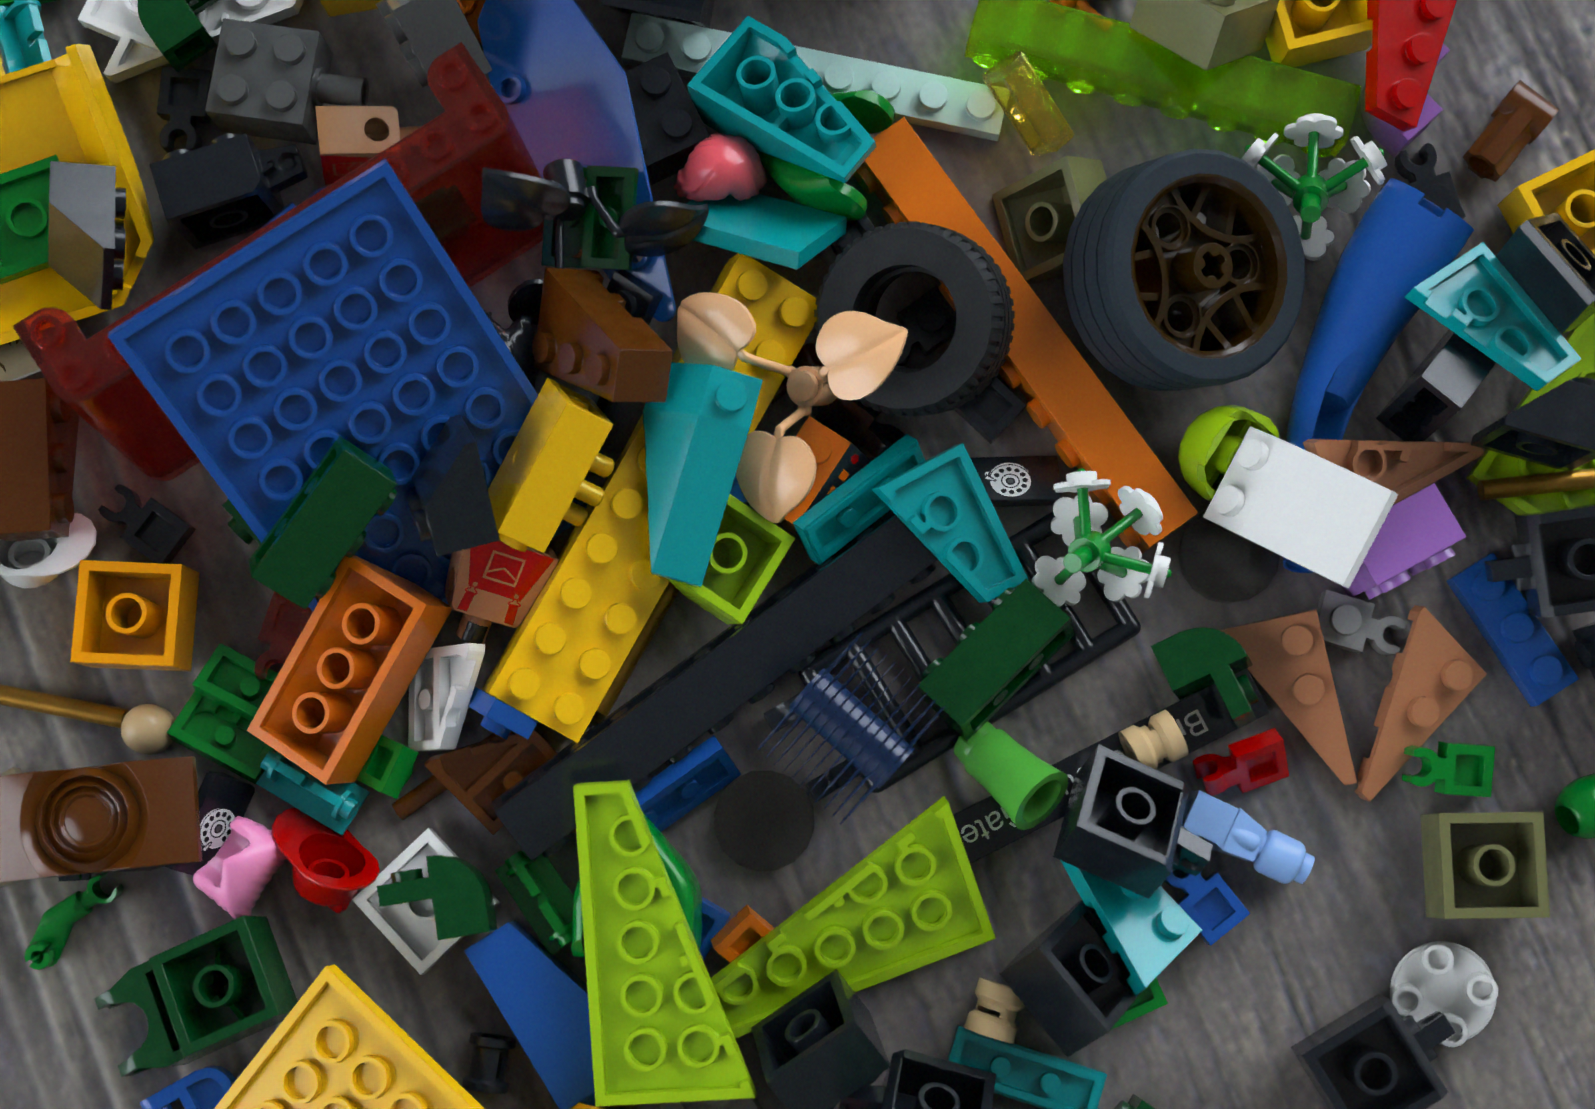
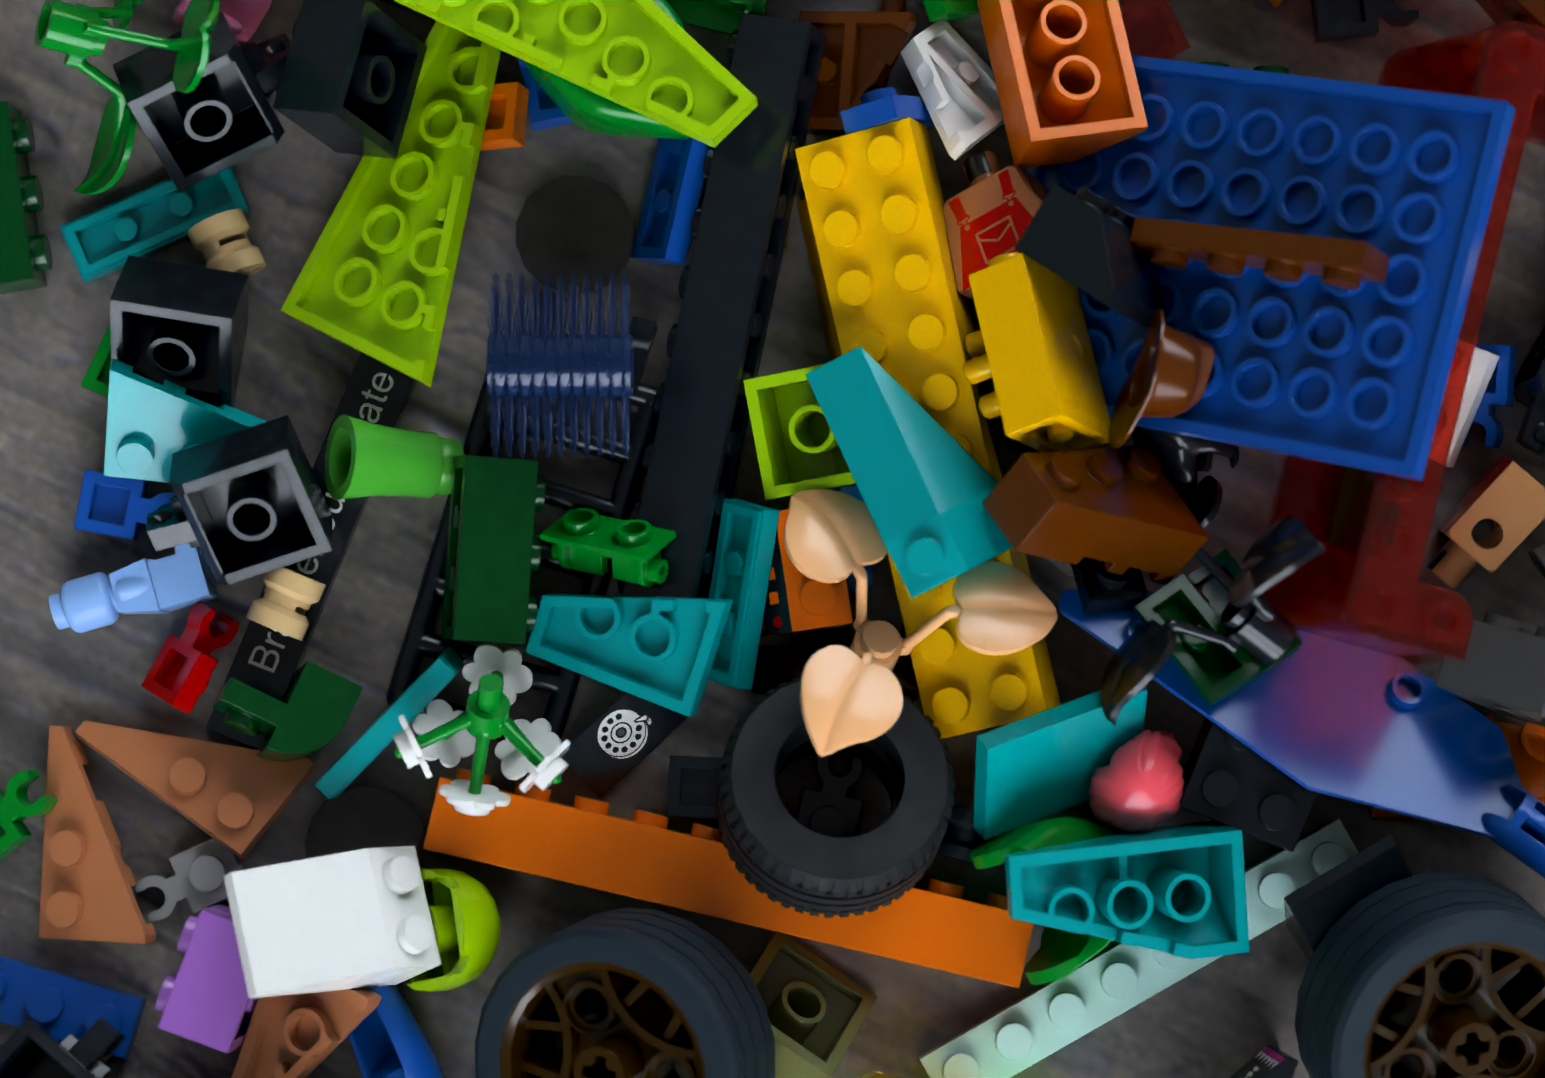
camera: 135 degrees right, 5 degrees up
dark green brick [248,436,397,609] -> none
none -> teal tile [314,646,464,800]
none -> green hinge [540,508,676,587]
none -> reddish brown piece [1108,308,1215,448]
none -> reddish brown plate [1130,217,1390,289]

